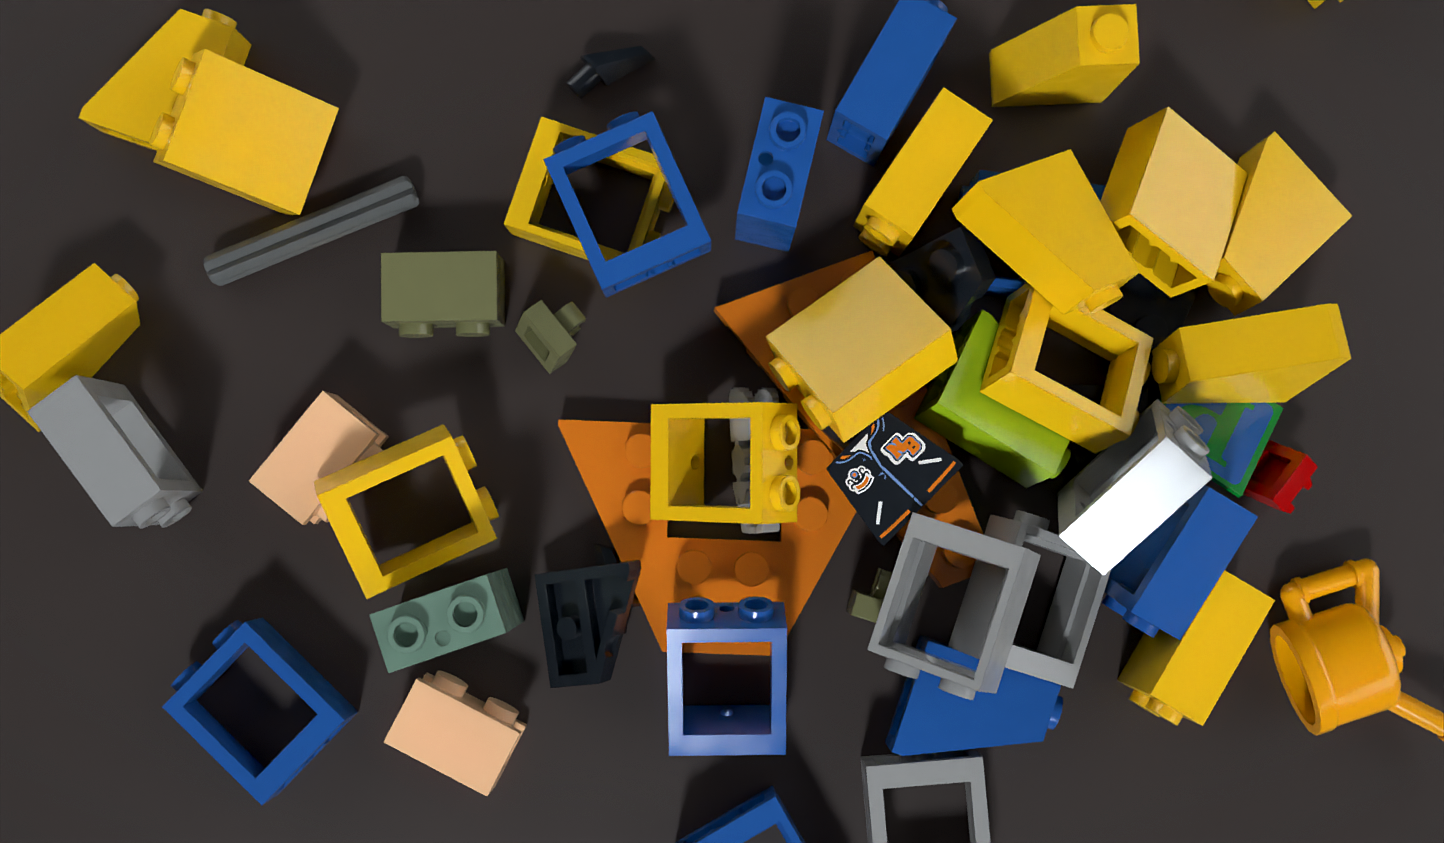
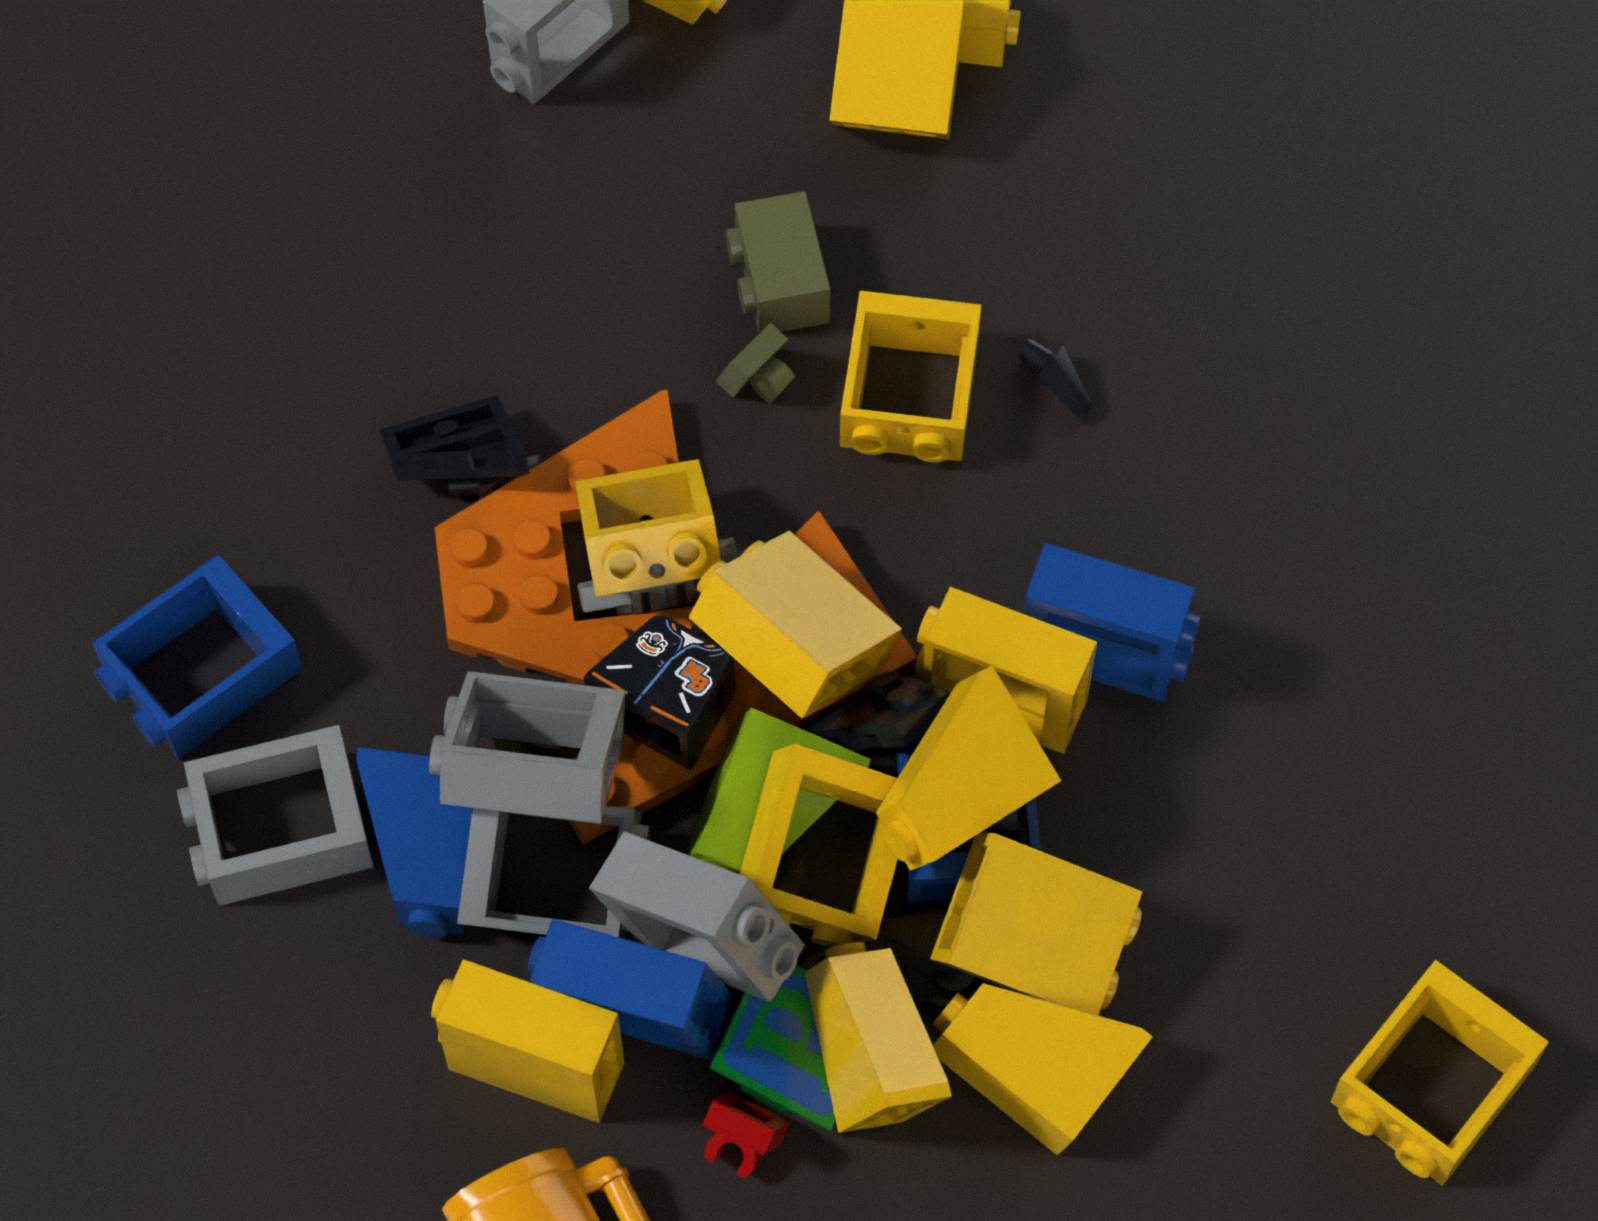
camera: 85 degrees right, 25 degrees down
blue window [162,617,359,805] -> none
dark grey axle [203,176,419,286] -> none
light nougat brick [249,391,389,525] -> none
yellow window [313,424,499,599] -> none
sand green window [369,568,525,673] -> none
light nougat brick [384,670,527,796] -> none
blue window [543,111,711,298] -> none
blue window [666,597,787,756] -> none
blue window [735,97,824,252] -> none
yellow slope [989,4,1140,107] -> none

